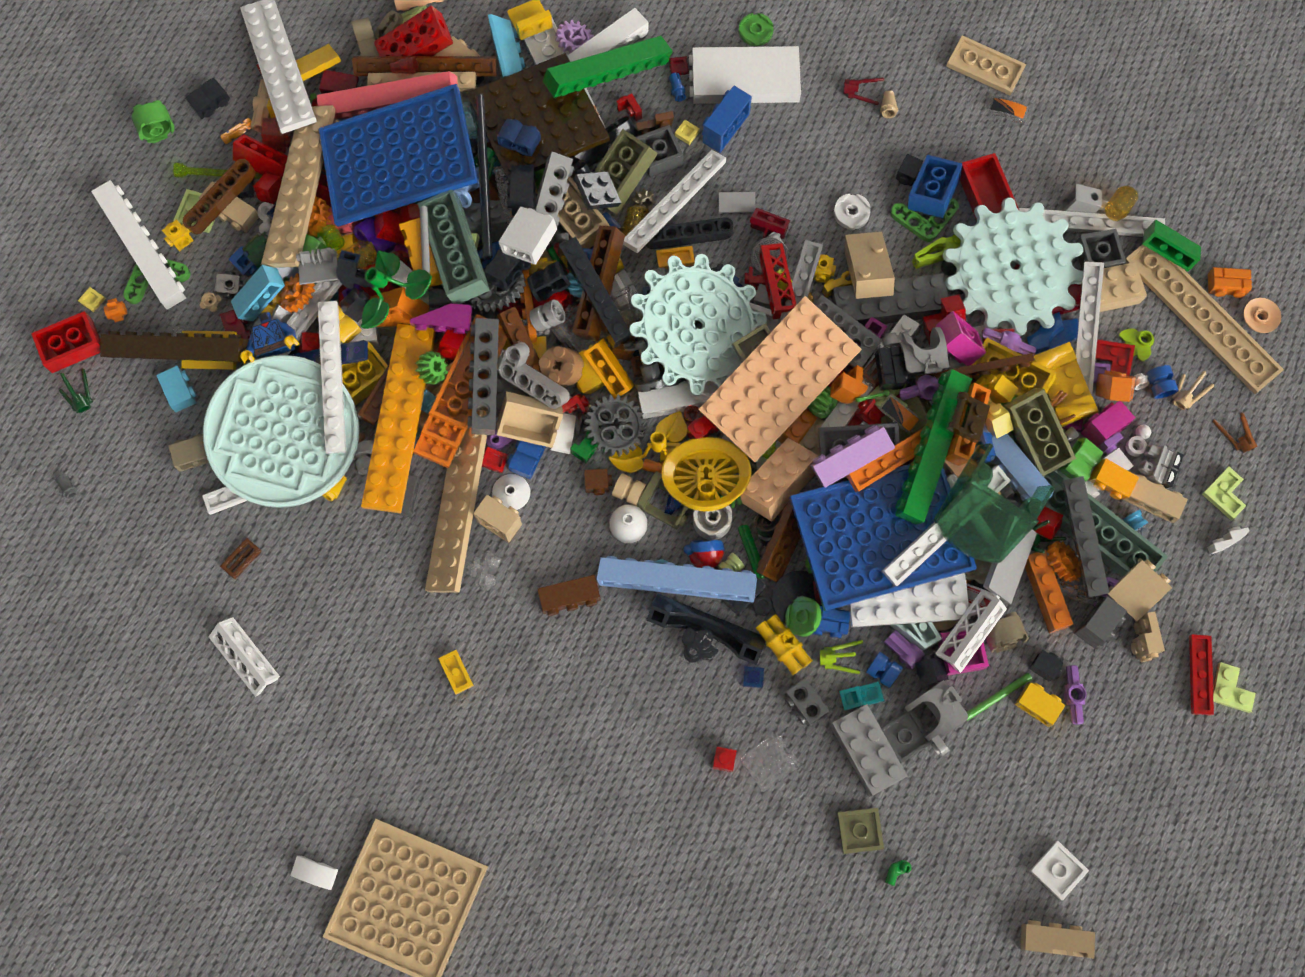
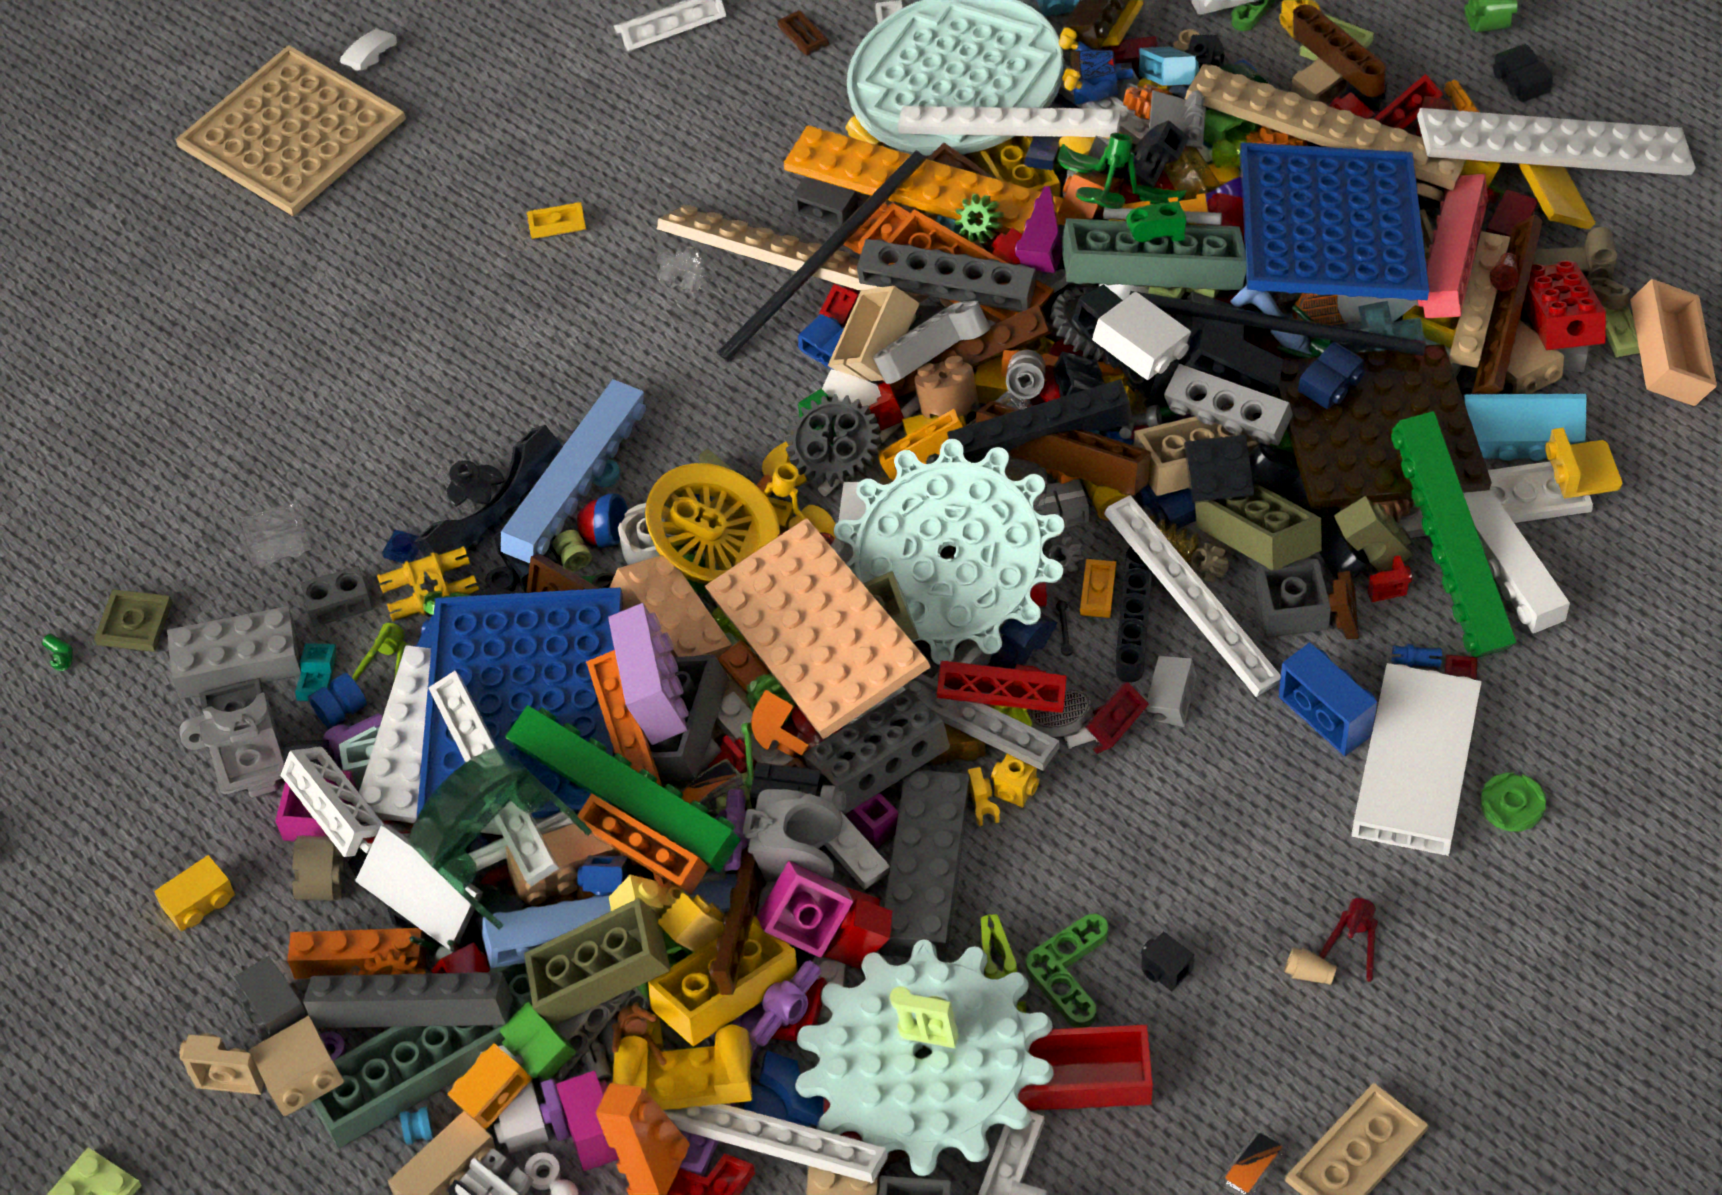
camera: 110 degrees right, 20 degrees down
clear neon green piece [173,163,262,179] -> none
tan brick [473,495,522,543] -> none
white dish [492,474,530,510] -> none
reddish brown brick [537,574,601,616] -> none
lavender gear [555,20,594,54] -> none
reddish brown brick [584,469,612,496] -> none
white cylinder [610,505,647,543] -> none
tan wheel [612,473,647,506] -> none
light yellow plate [675,120,700,145] -> none
red brick [712,747,737,772] -> none
white plate [833,194,870,230] -> none
tan brick [845,232,895,299] -> none
blue brick [908,155,962,218] -> none
dark brown plate [947,392,990,443] -> none
bright green bar [966,673,1032,721] -> none
black brick [1028,650,1063,682] -> none
medium lavender axle [1063,665,1087,725] -> none
red plate [1189,634,1214,716] -> none
none -> black piece [717,150,926,362]
none -> yellowish green plate [890,987,959,1048]
none -> green leg [1126,201,1186,242]
none -> olive arch [1334,496,1414,572]

